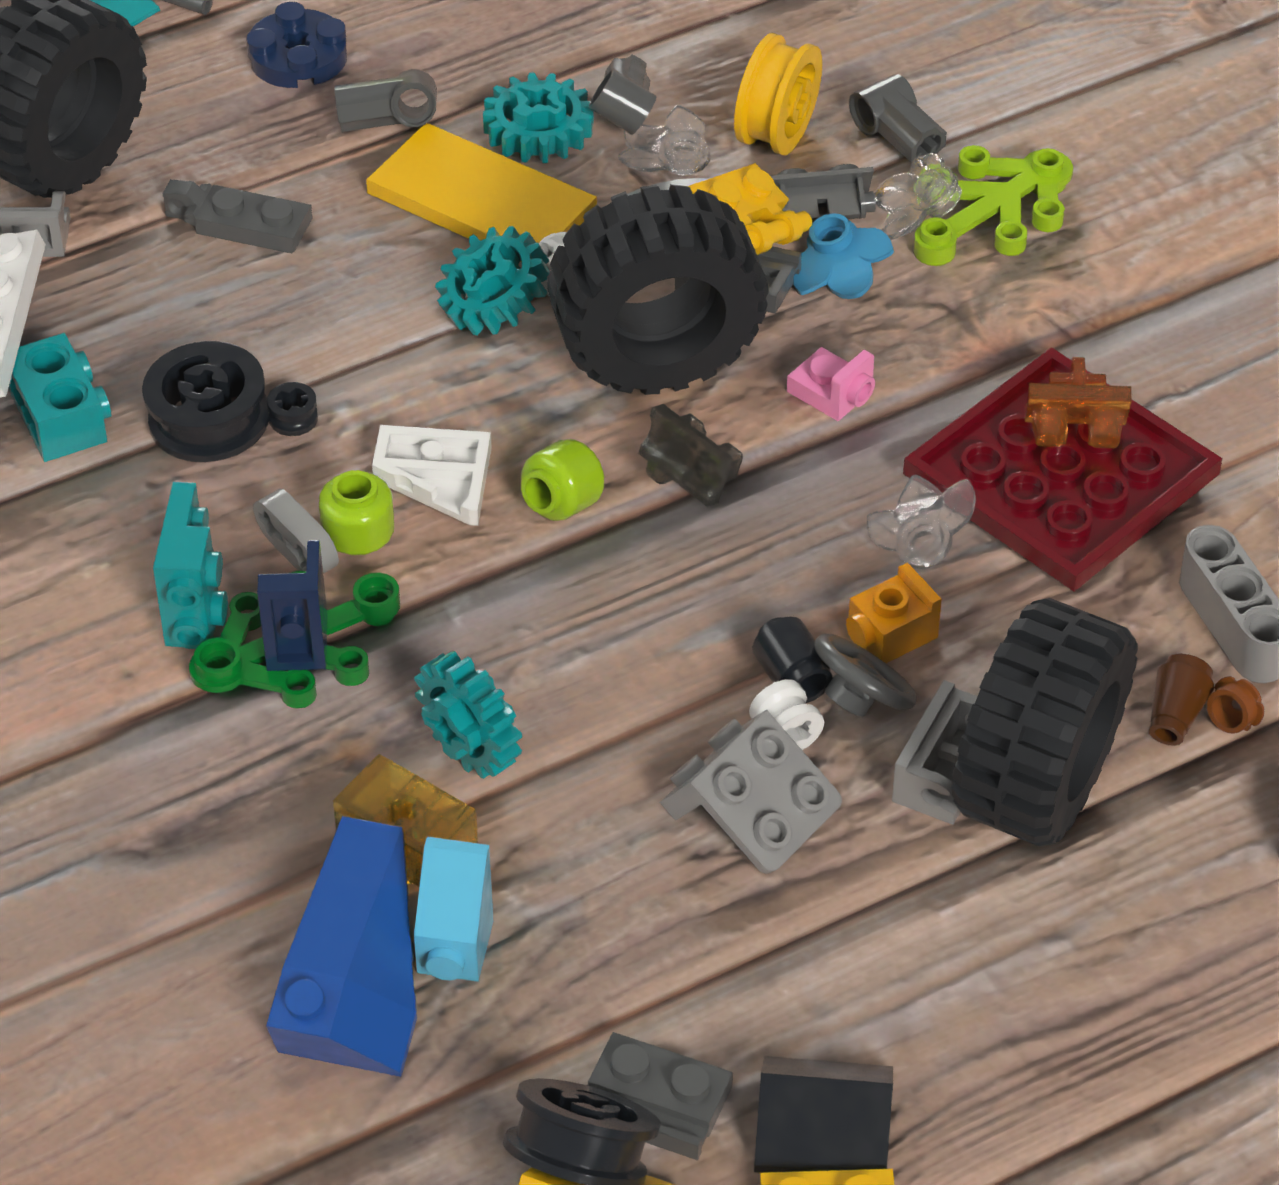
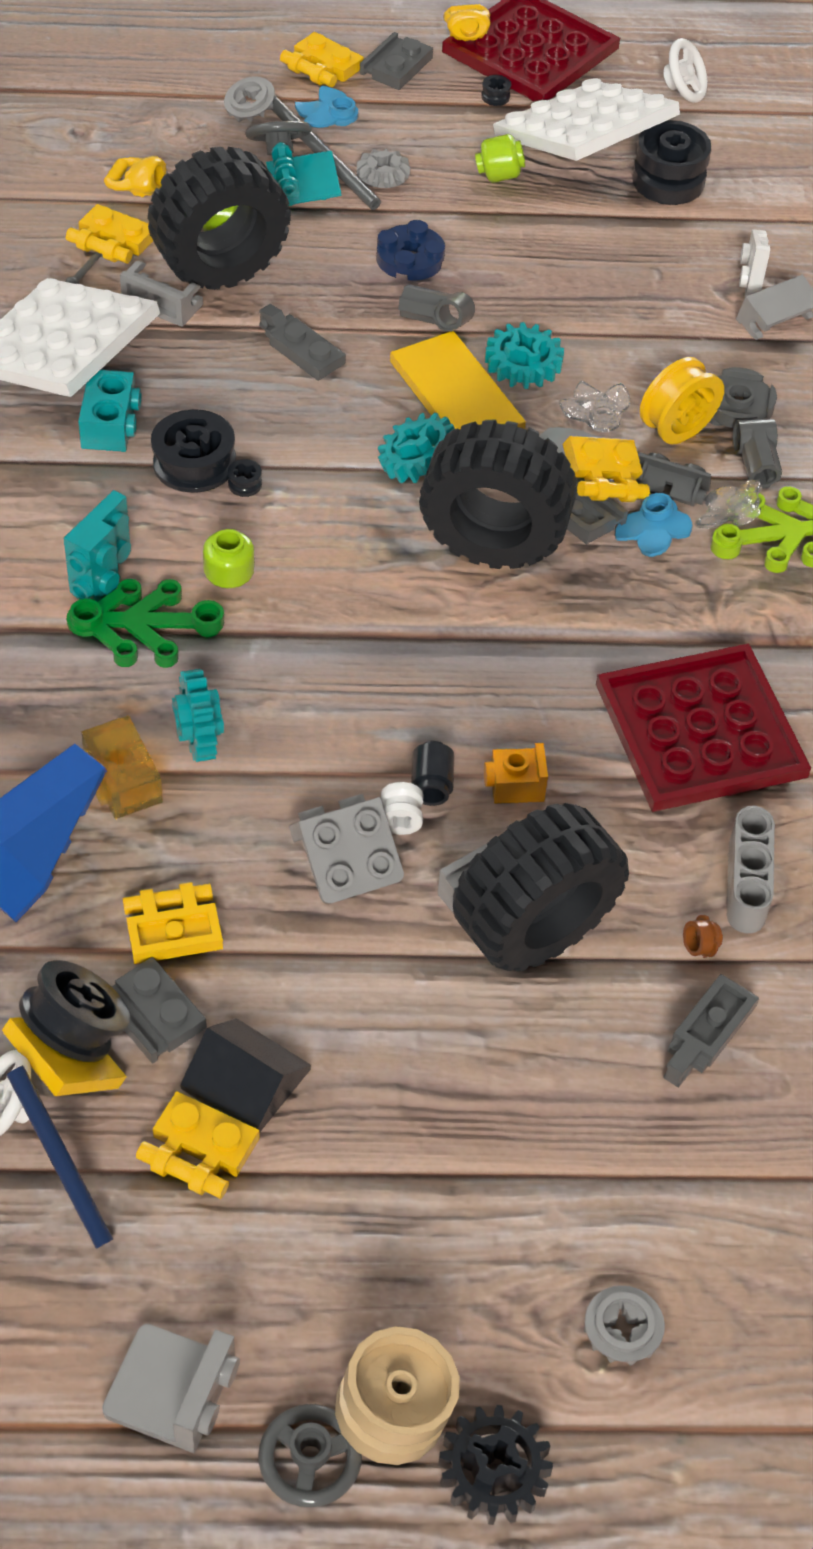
camera: 25 degrees right, 5 degrees up
light grey beam [253,489,339,574] -> none
dark blue panel [257,540,328,671] -> none
white wing [372,425,492,526] -> none
medium azure slope [414,837,494,982] -> none
lime head [521,439,604,521] -> none
dark grey piece [589,54,657,135] -> none
clear smoke hips [638,404,743,507] -> none
bright pink bracket [787,347,875,421] -> none
dark grey piece [815,633,917,717] -> none
clear plate [867,475,976,569] -> none
clear orange hips [1025,357,1132,448] -> none
reddish brown cone [1149,653,1215,746] -> none
none -> yellow plate [122,882,223,964]
none -> dark grey plate [709,367,777,428]

